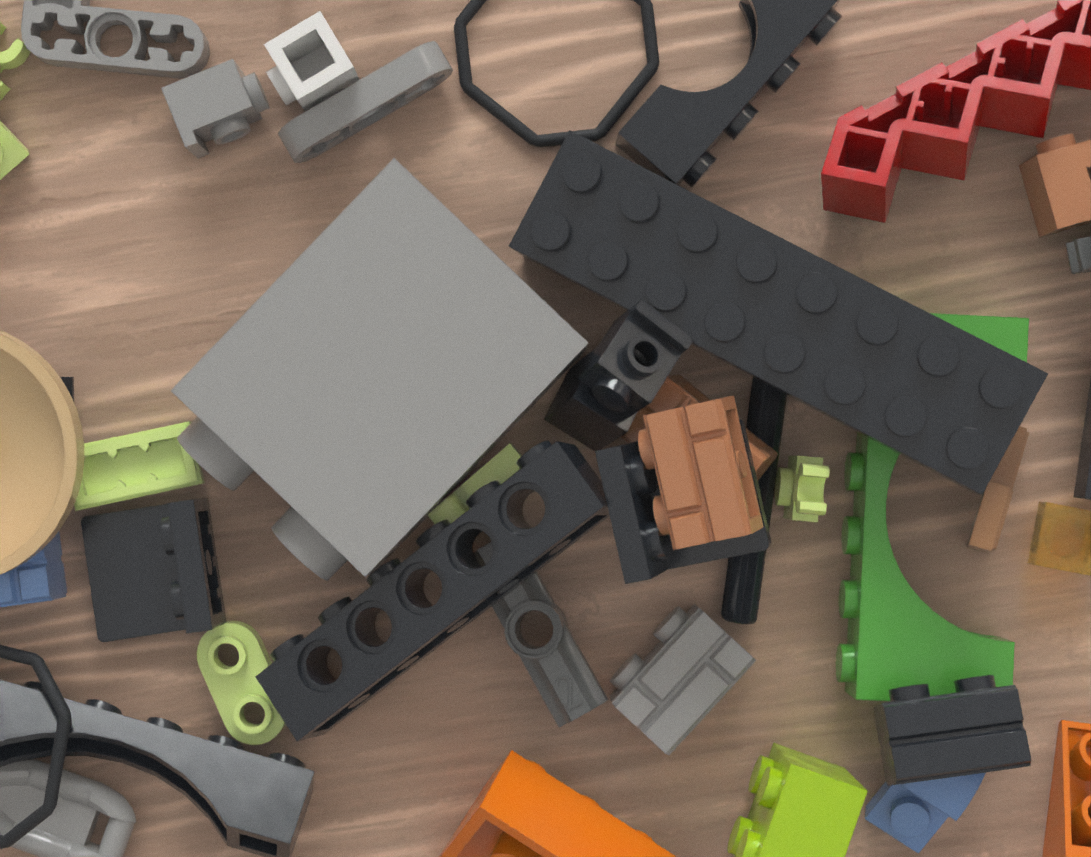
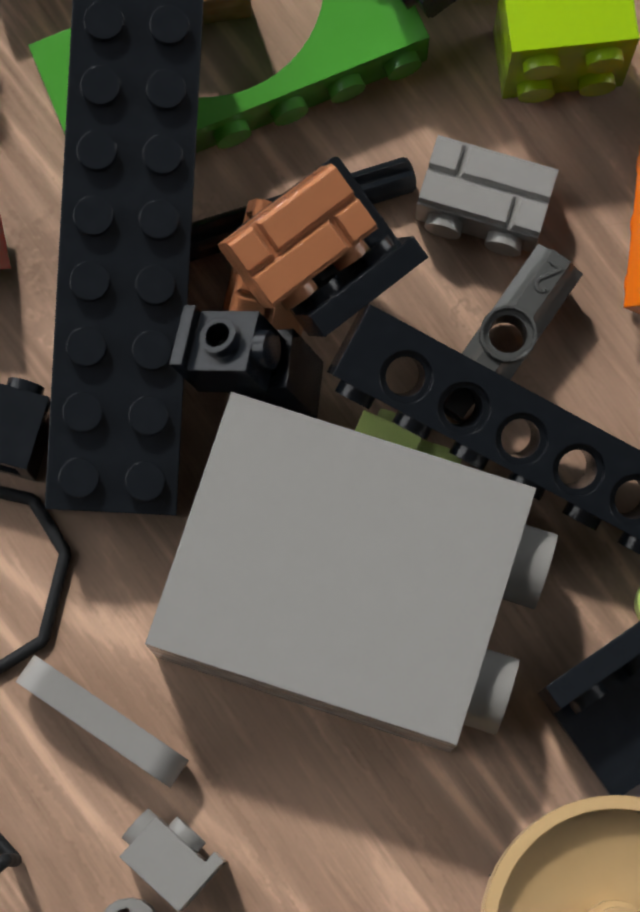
camera: 110 degrees left, 10 degrees down
yellowish green plate [74,421,205,511] -> none
white brick [264,11,360,112] -> none
yellowish green plate [775,455,830,522] -> none

